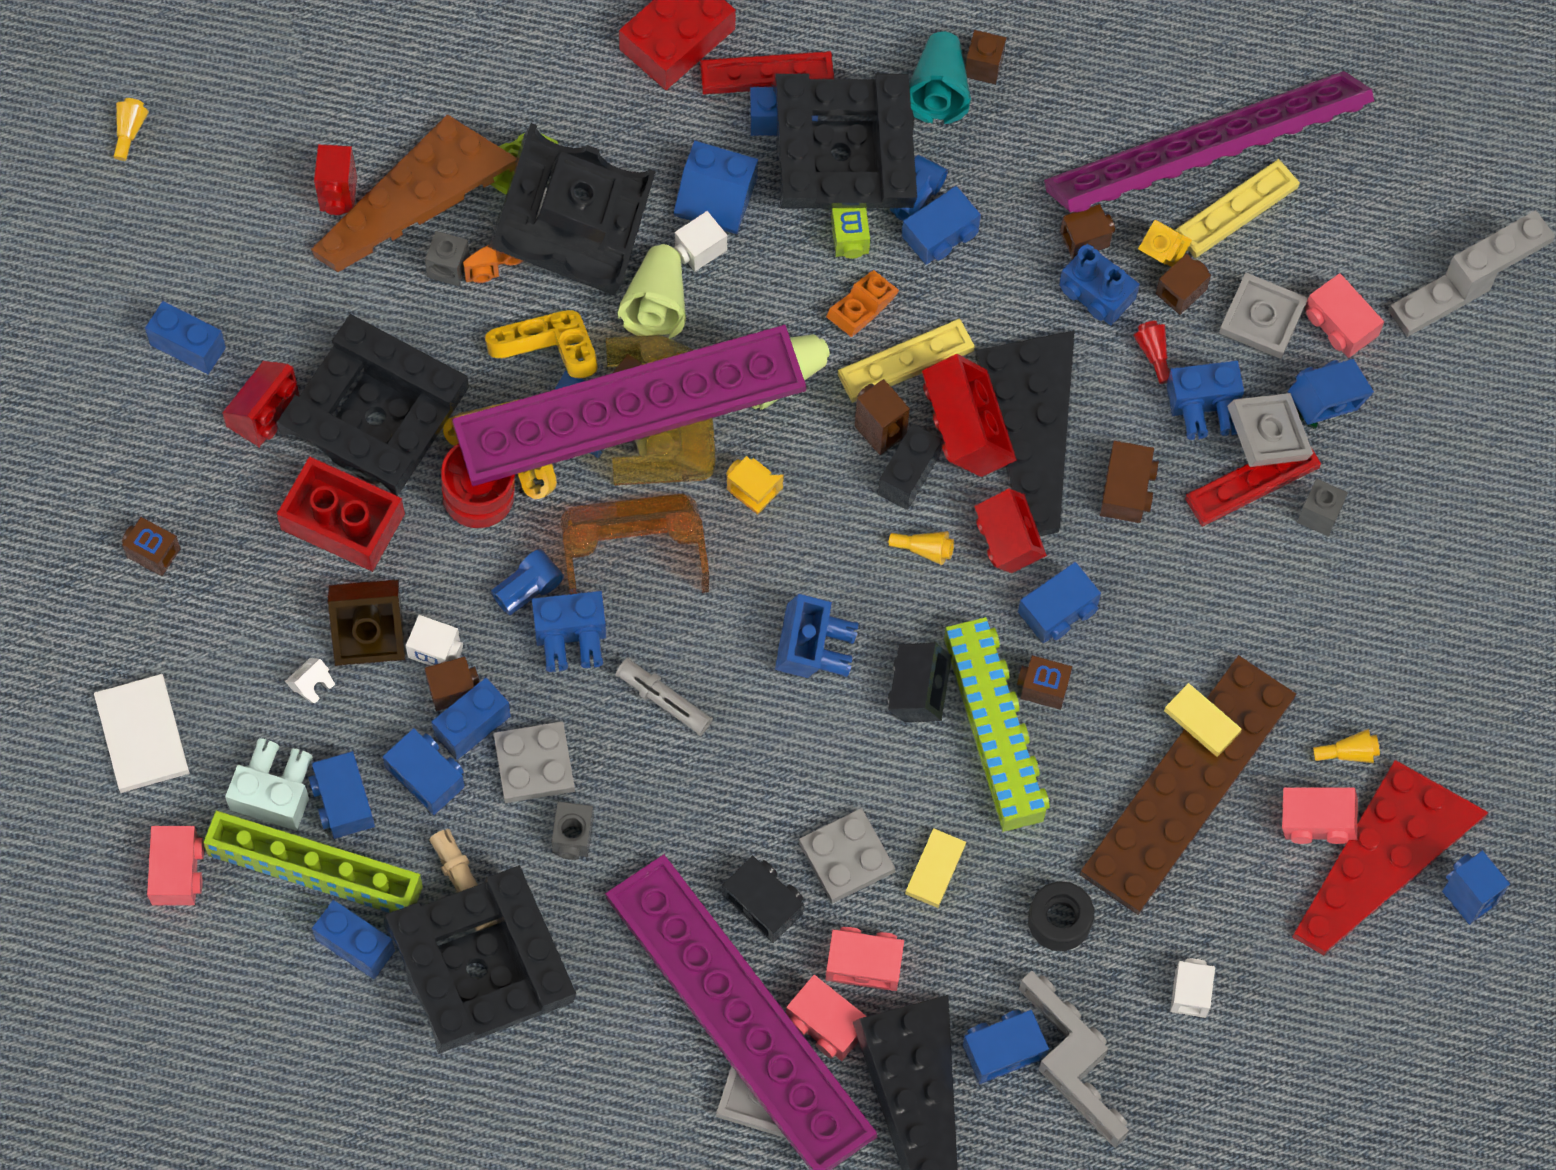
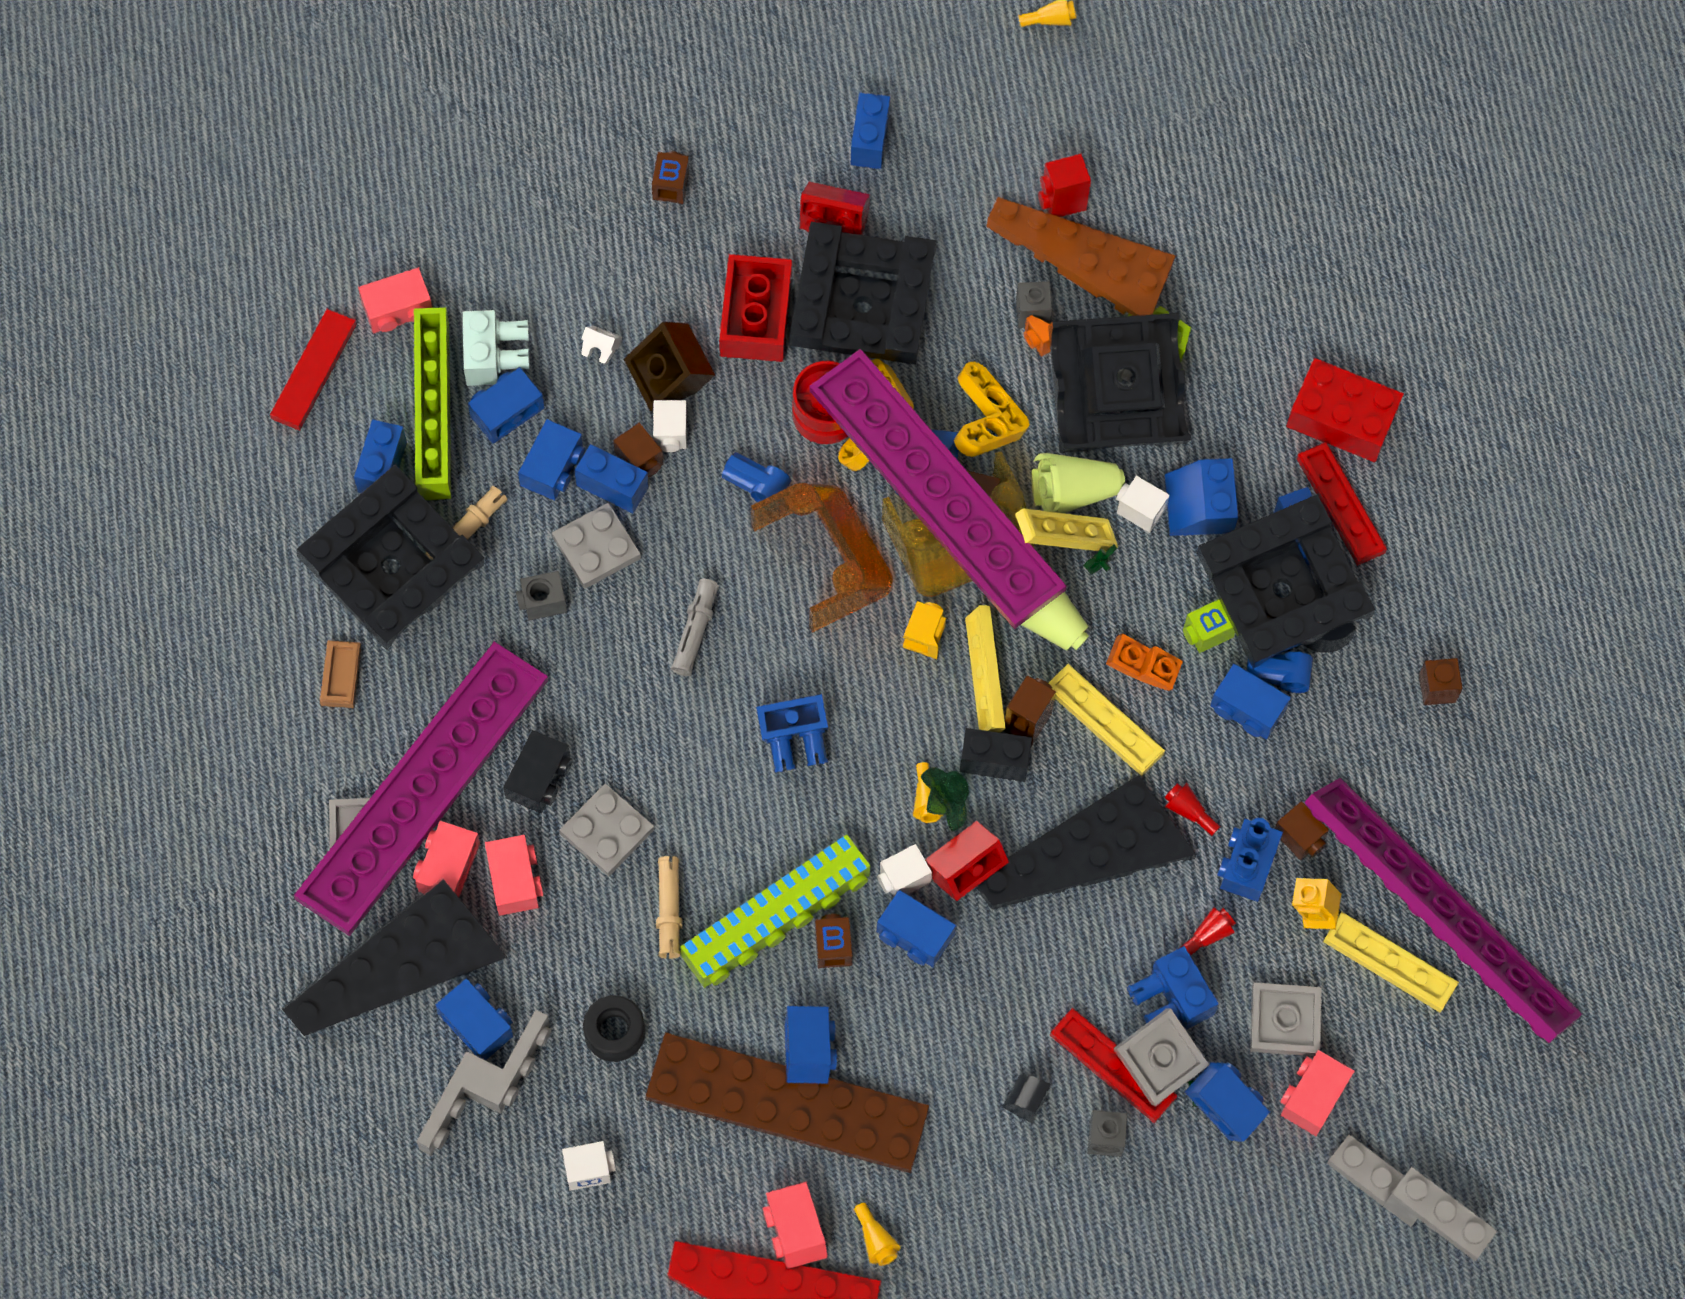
camera: 70 degrees right, 0 degrees up
white tile [94,674,190,793] -> none
blue brick [532,591,606,672] -> none
black brick [888,642,952,723] -> none
light yellow tile [905,828,966,908] -> none
teal cone [909,31,971,124] -> none
red brick [922,354,1017,477] -> none
reddish brown brick [1100,441,1159,523] -> none
reddish brown brick [1155,253,1211,315] -> none
light yellow tile [1164,683,1242,757] -> none
none -> red tile [270,309,356,431]
none -> medium nougat tile [320,640,361,708]
none -> tan pin [656,856,683,959]
none -> blue brick [784,1006,837,1084]
none -> white brick [877,844,932,897]
none -> clear green plate [921,767,969,832]
none -> light yellow tile [965,605,1006,733]
none -> black brick [1002,1074,1051,1124]
none -> light yellow tile [1015,508,1118,551]
none -> dark green plant [1083,544,1117,574]
none -> red cone [1164,783,1220,836]

